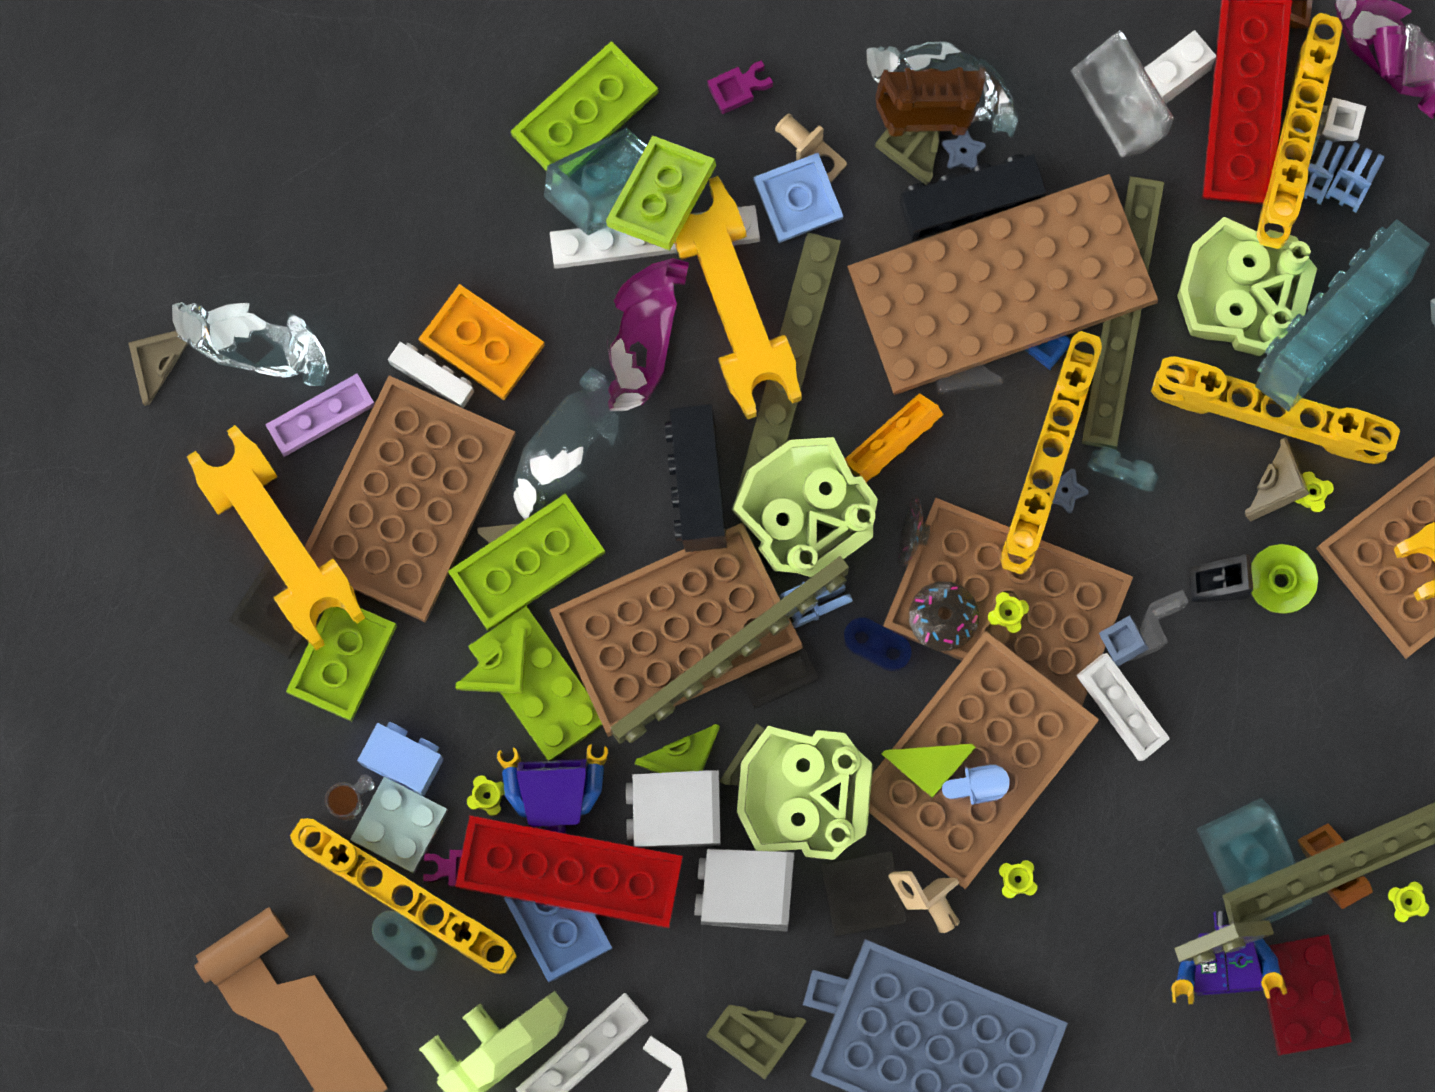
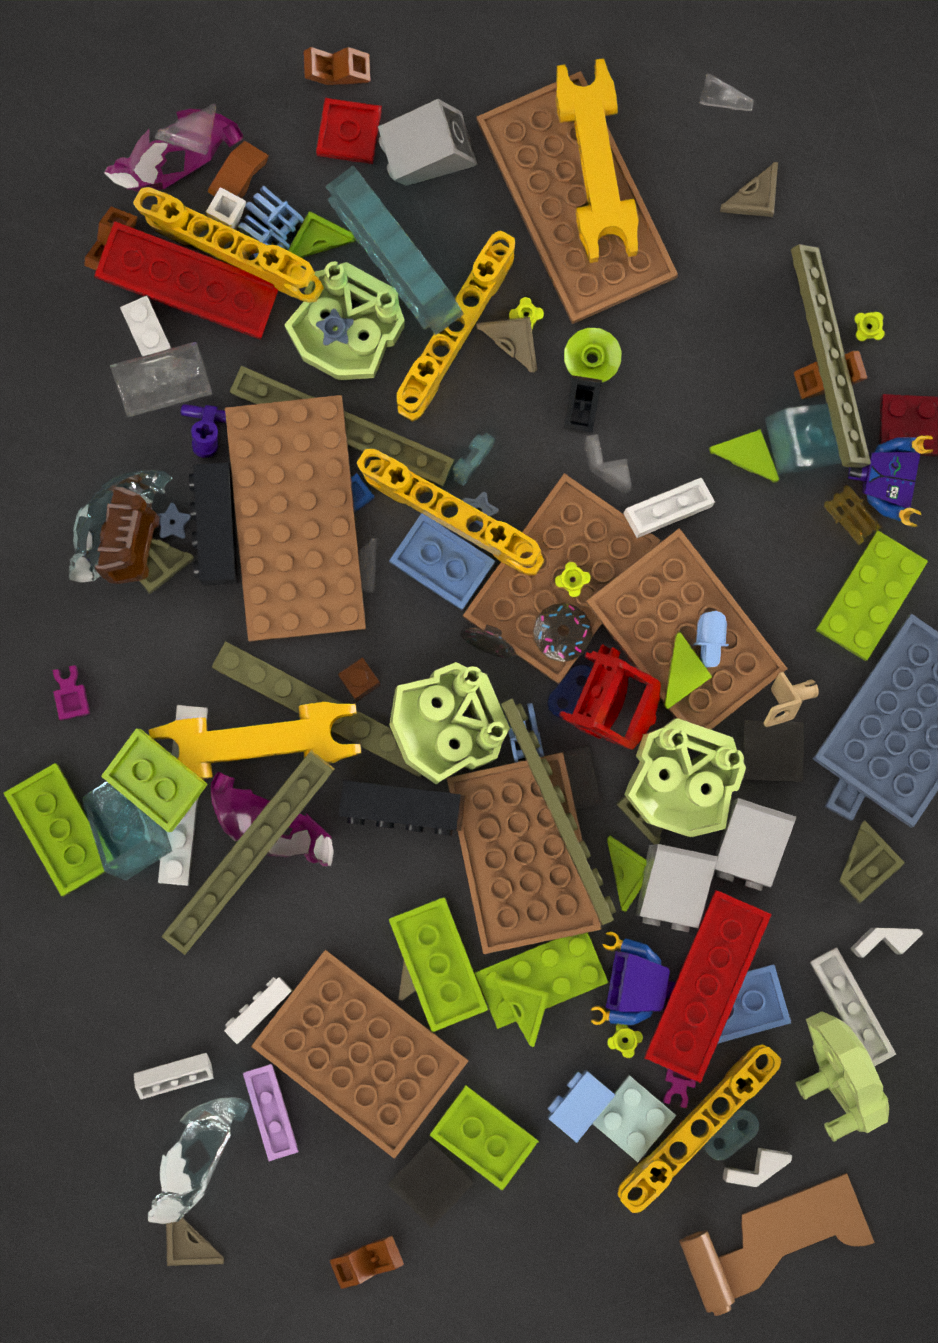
camera: 80 degrees left, 5 degrees up
yellow piece [187,425,365,651] -> none
piece [324,775,375,821] -> none
light orange plate [419,284,545,400] -> none
clear light blue animal [512,367,619,520] -> none
light blue plate [753,153,843,243] -> none
tan bracket [775,113,847,183] -> none
light orange plate [845,393,944,482] -> none
neon yellow plate [999,860,1037,899] -> none
sand blue tile [1099,615,1149,666] -> none
olive wing [1174,920,1274,966] -> none
magenta cone [1373,26,1407,78] -> none
none -> white piece [134,1053,214,1099]
none -> olive plate [161,750,335,955]
none -> dark purple piece [181,404,226,458]
none -> dark orange slope [208,141,269,198]
none -> lime tile [288,211,357,258]
none -> sand blue plate [316,309,353,346]
none -> dark orange slope [329,1236,404,1289]
none -> reddish brown brick [338,657,381,702]
none -> medium blue plate [389,513,495,611]
none -> red animal [559,644,661,750]
none -> lime tile [709,429,779,483]
none -> white slope [723,1147,792,1187]
none -> lime plate [816,531,928,661]
none -> clear yellow arm [824,485,881,545]

